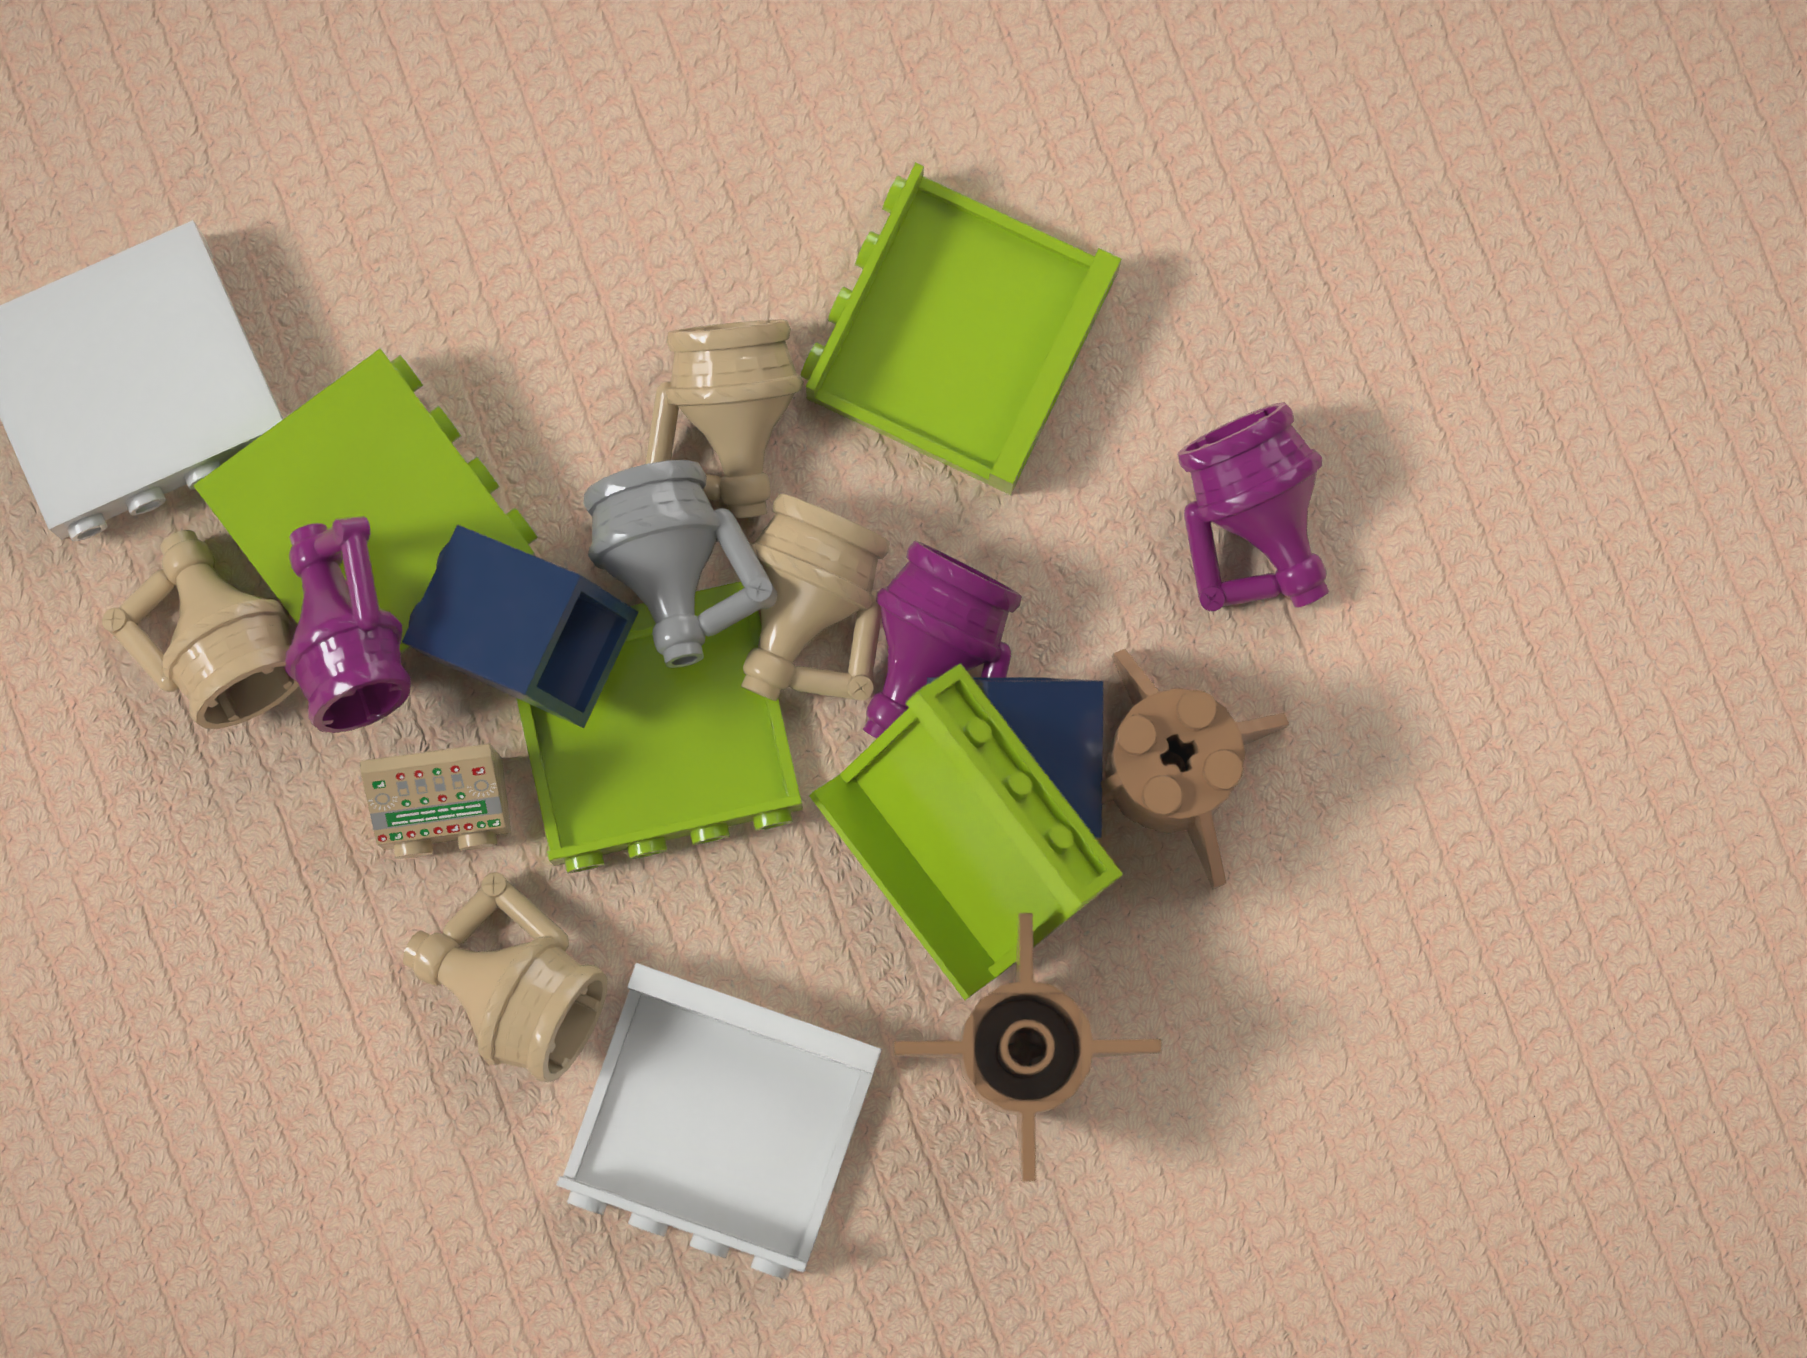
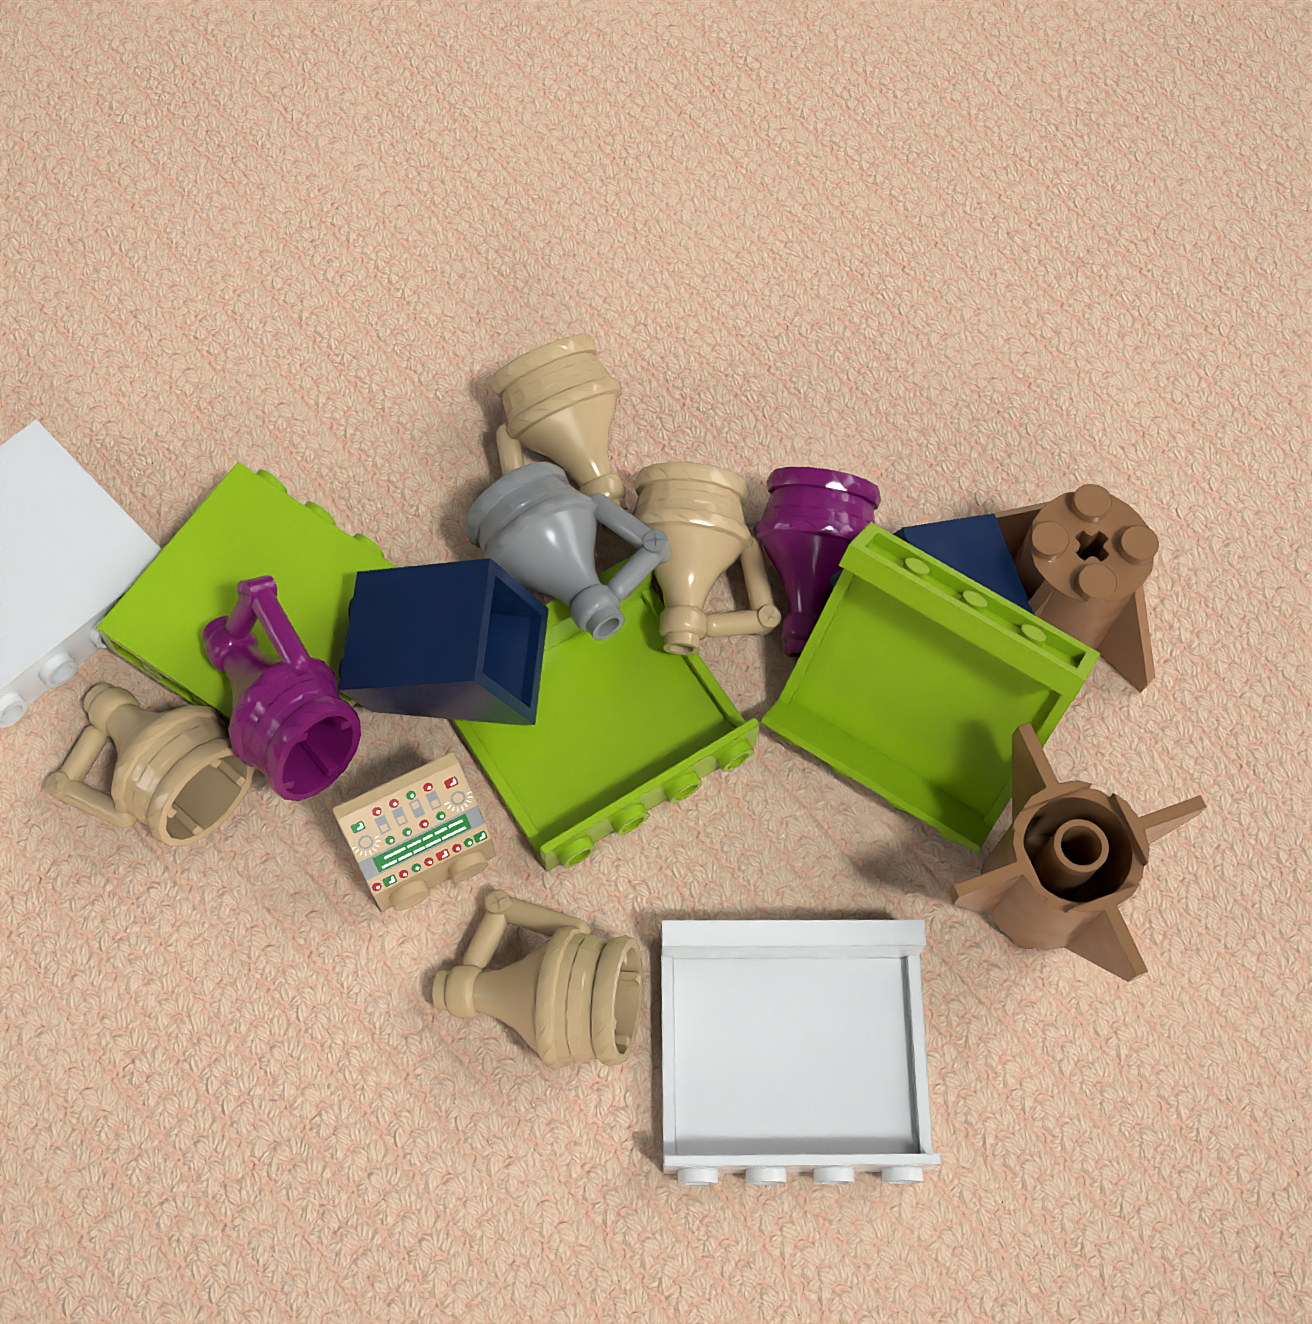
camera: 20 degrees left, 15 degrees down
lime panel [800,162,1122,495] -> none
magenta piece [1177,402,1329,611] -> none

